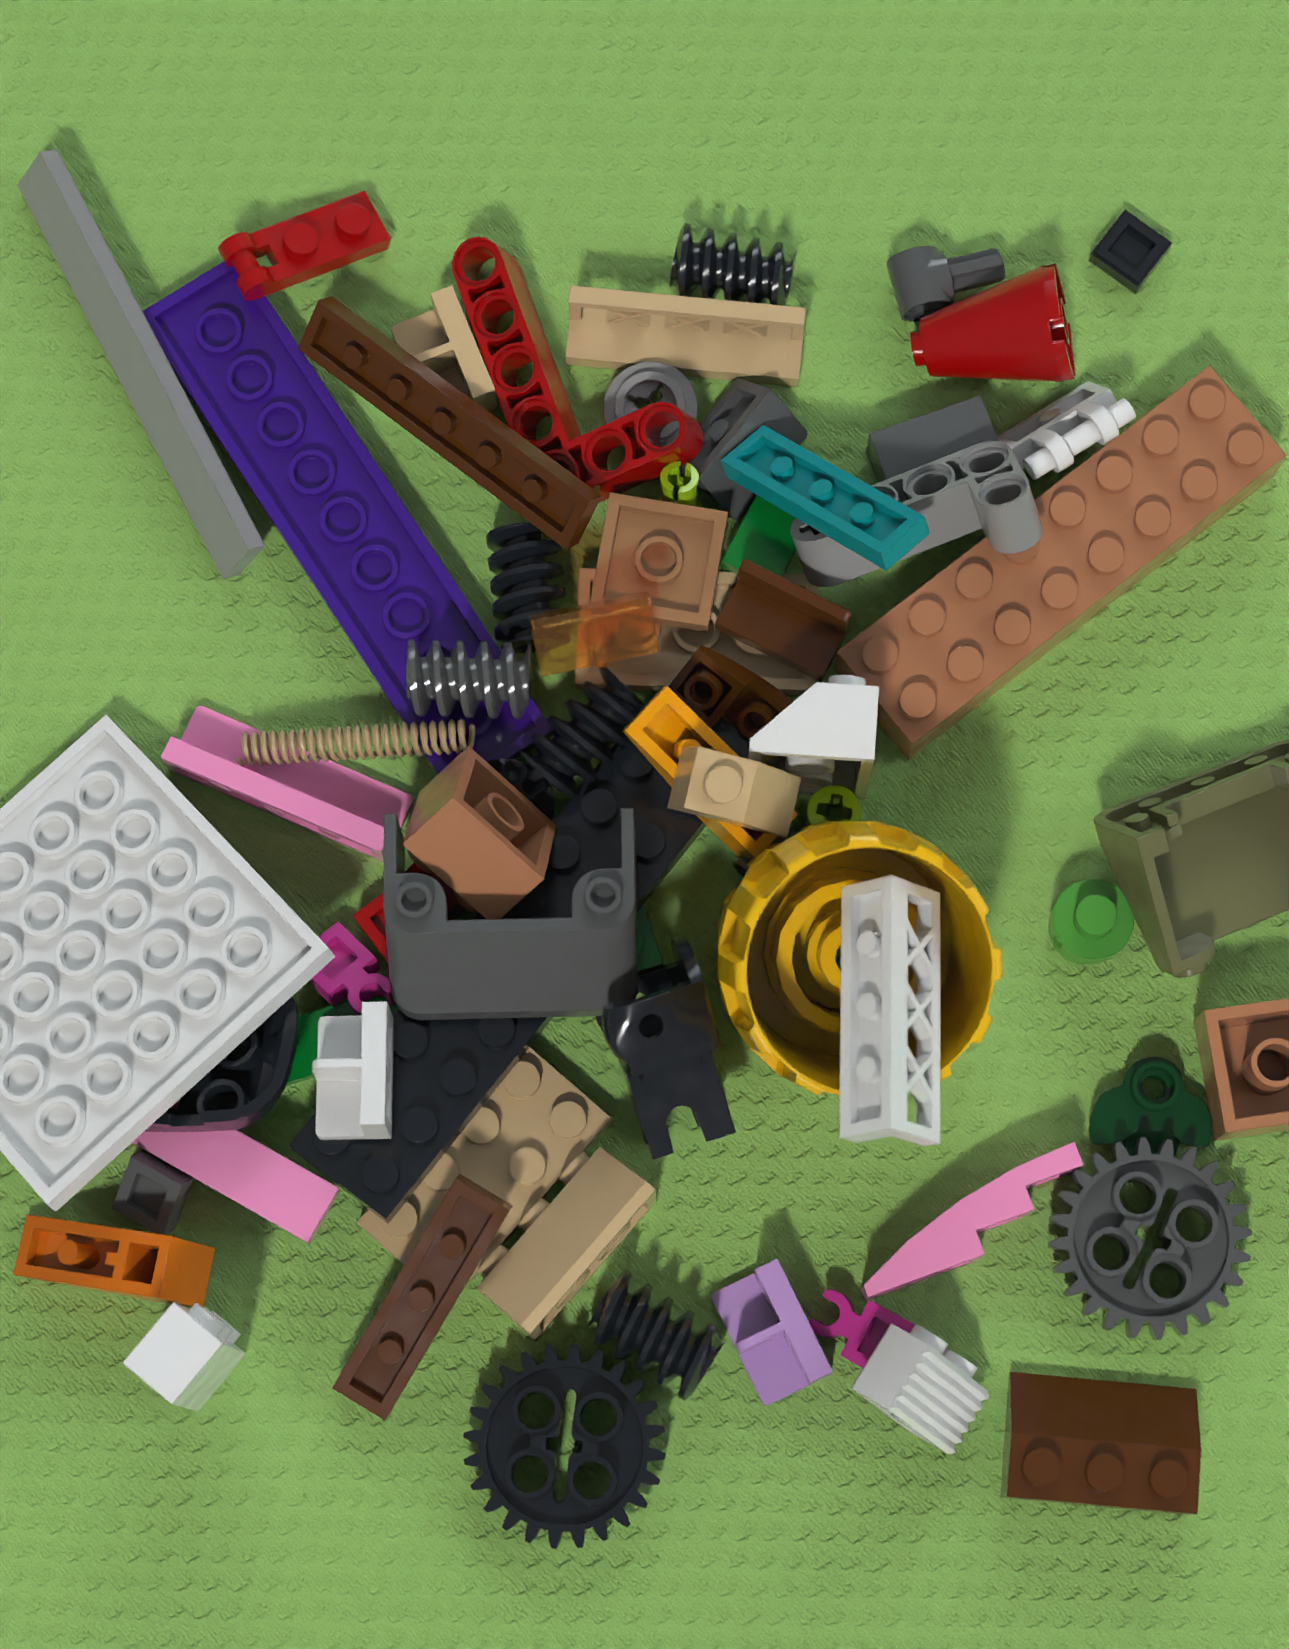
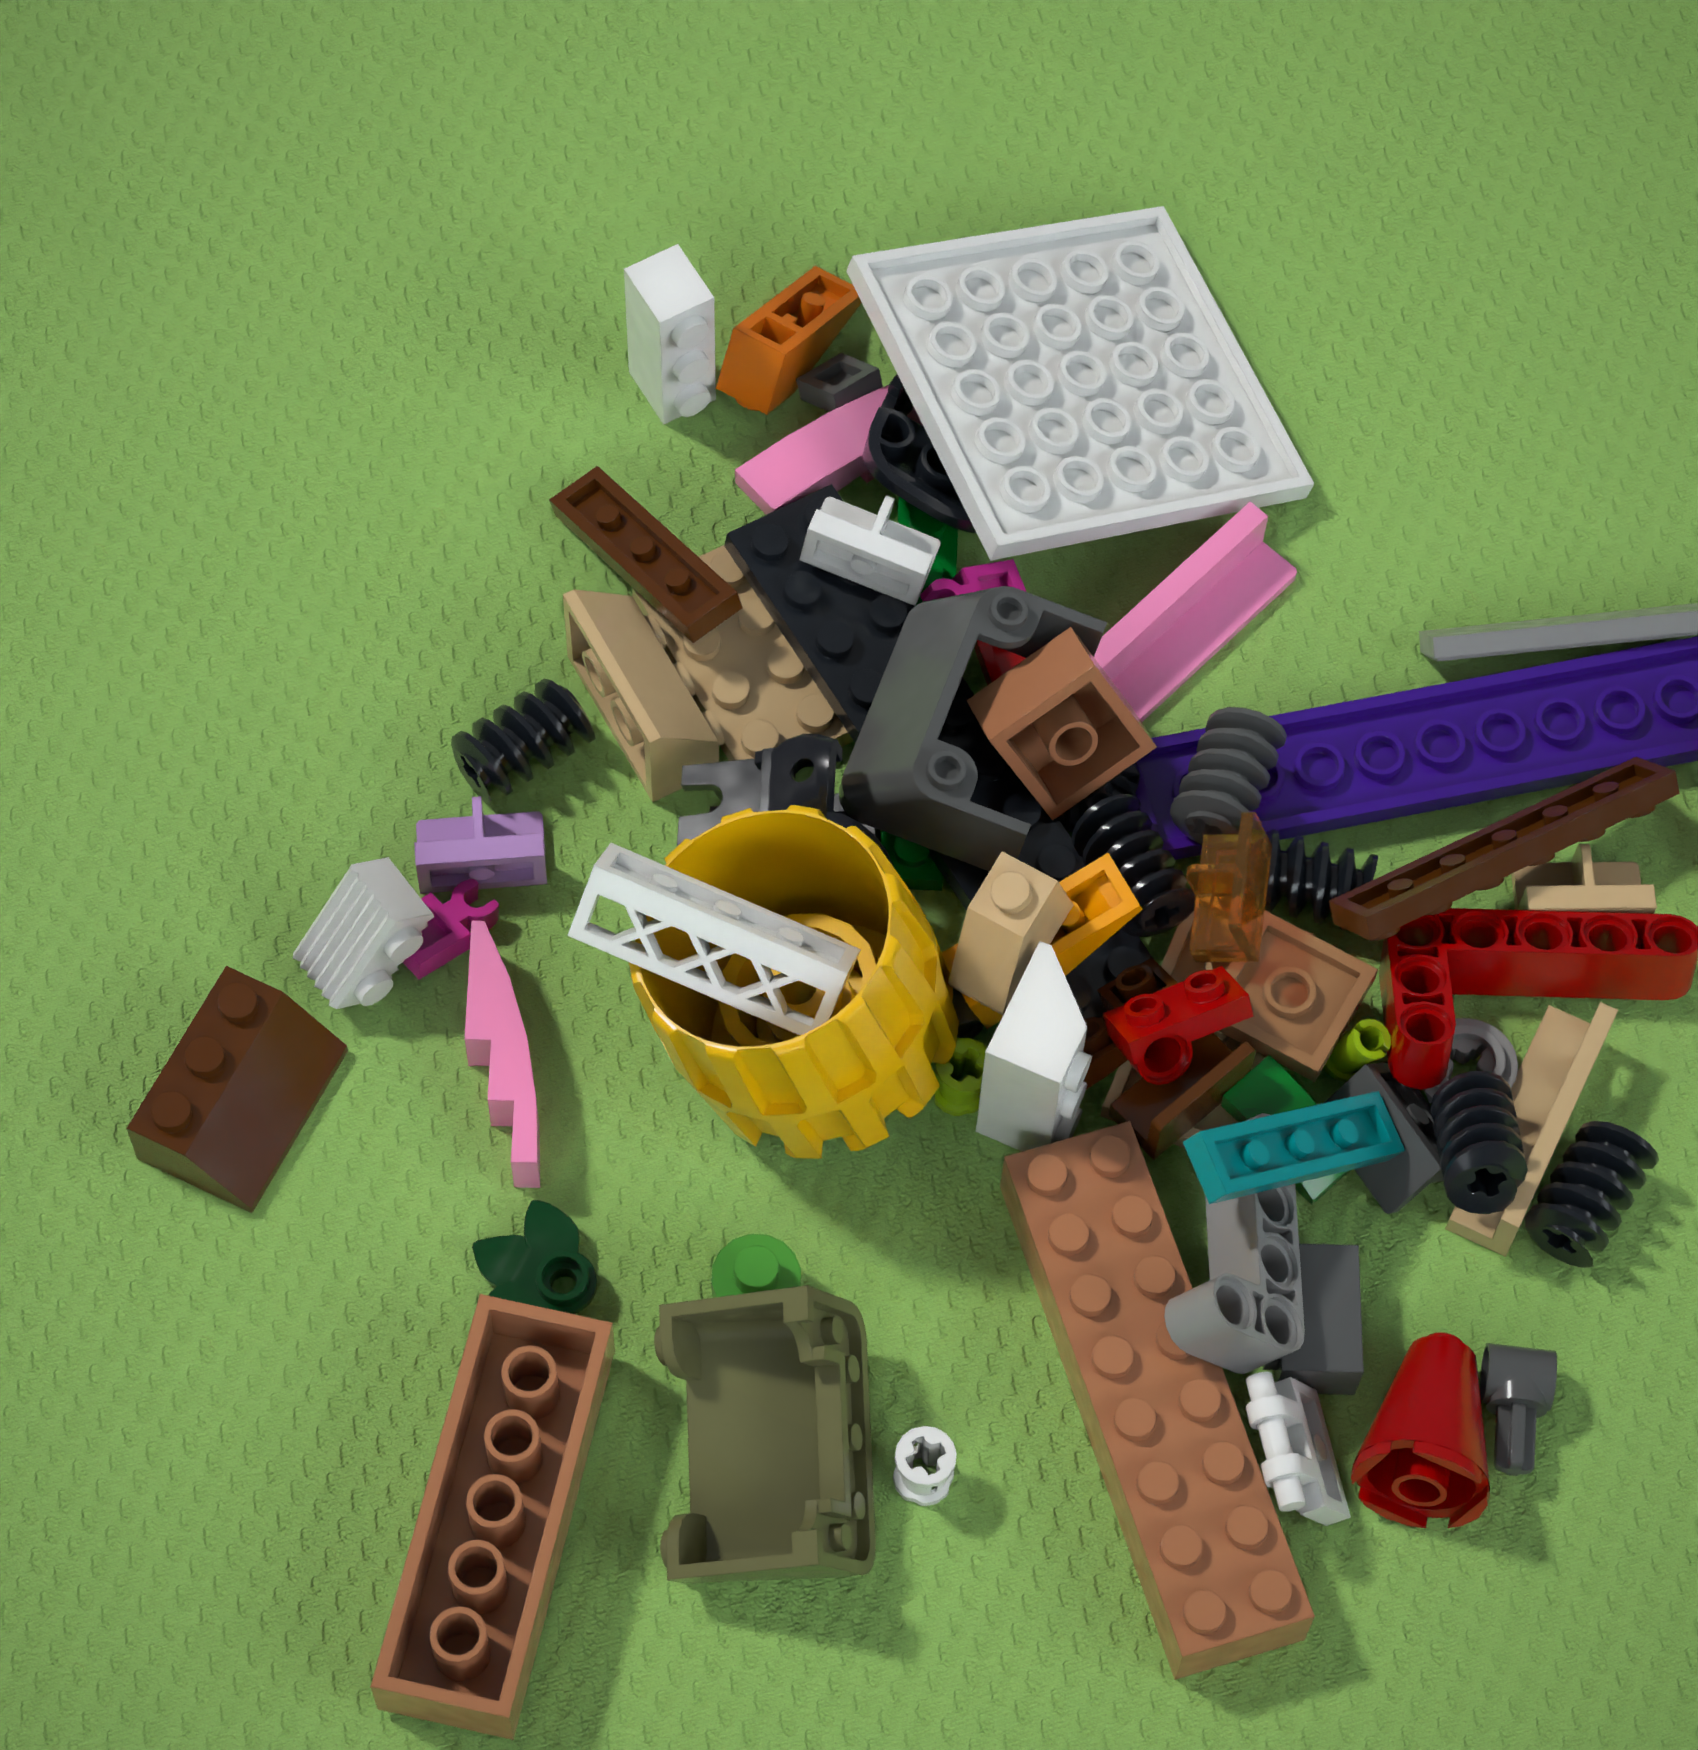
camera: 105 degrees right, 15 degrees down
tan piece [235,718,475,767] -> none
black gear [463,1343,666,1549] -> none
dark grey gear [1048,1137,1252,1340] -> none
black tile [1089,210,1172,294] -> none
none -> white bush [893,1426,957,1506]
none -> red plate [1103,966,1254,1085]
none -> black piece [1430,1071,1528,1214]

